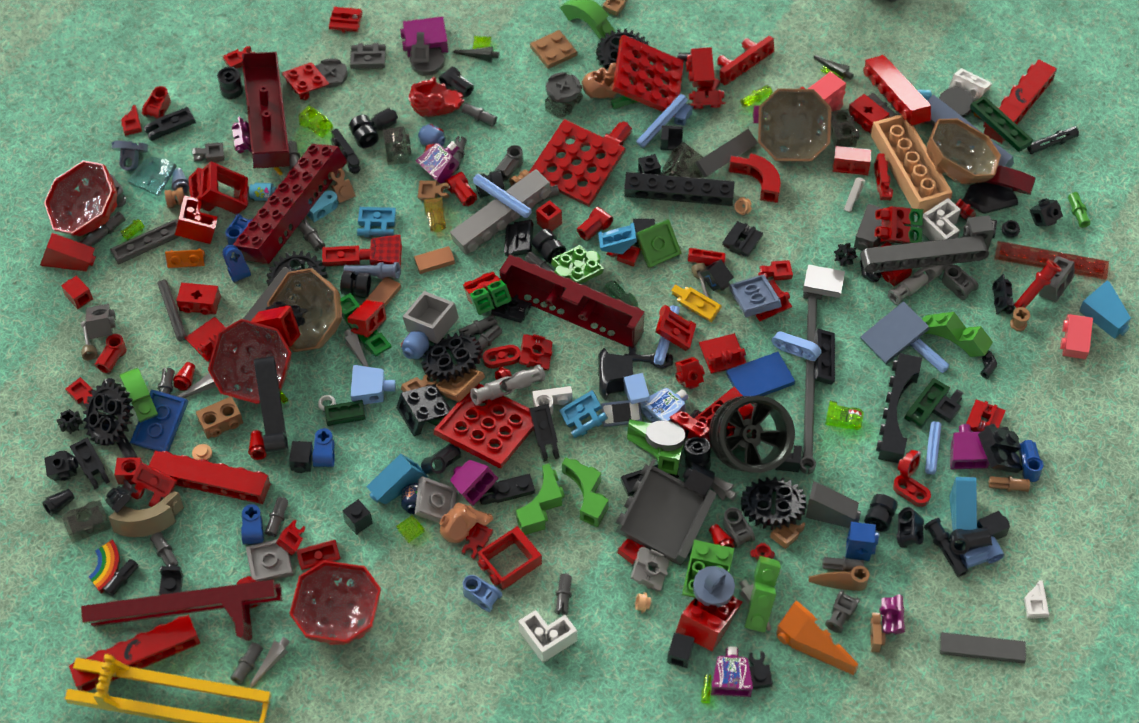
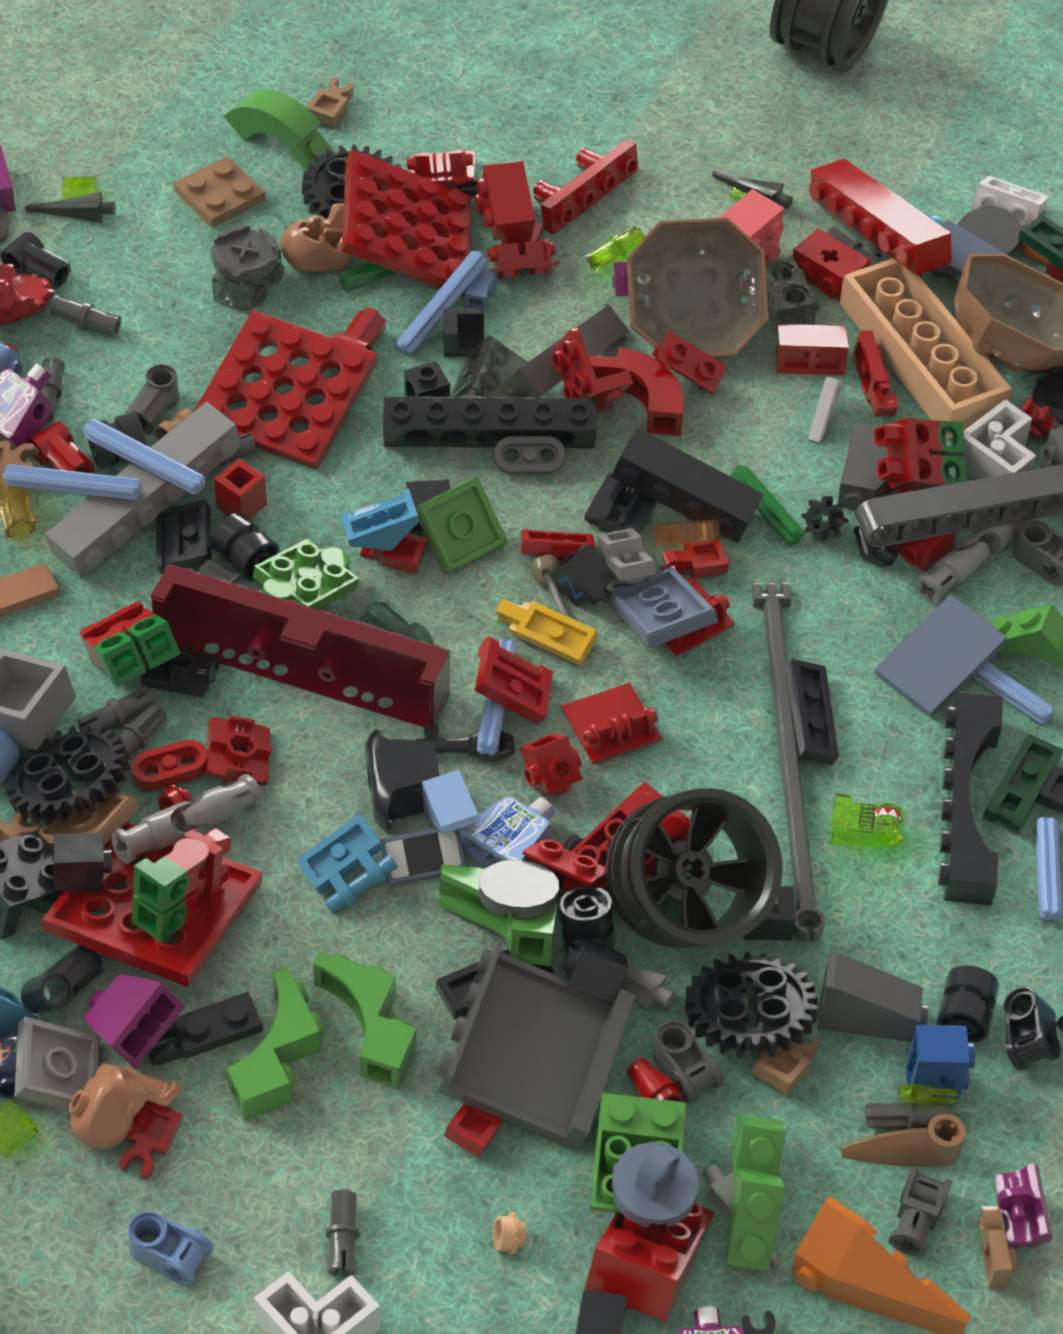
camera: 10 degrees left, 5 degrees down
red window [477,526,542,591] -> none
black hinge [529,404,560,462] -> none
white plate [532,386,572,416] -> none
red piece [577,207,613,240] -> none
light grey piece [630,547,670,592] -> none
blue tile [726,352,795,396] -> none
light nougat plate [734,197,752,215] -> none
red plate [750,543,775,561] -> none
light blue beam [771,331,821,361] -> none
tile [803,265,845,298] -> none
red plate [893,475,931,507] -> none
red plate [898,450,921,477] -> none
none -> light blue axle [3,464,142,500]
none -> black brick [54,833,112,891]
none -> hips [131,828,232,943]
none -> red hinge [407,150,475,186]
none -> dark grey plate [494,436,565,474]
none -> red bracket [552,328,633,413]
none -> light grey brick [597,528,656,586]
none -> black brick [611,428,764,543]
none -> red hinge [652,330,726,394]
none -> clear orange beam [653,519,720,544]
none -> green axle [730,465,804,545]
none -> clear neon green pin [898,1083,958,1104]

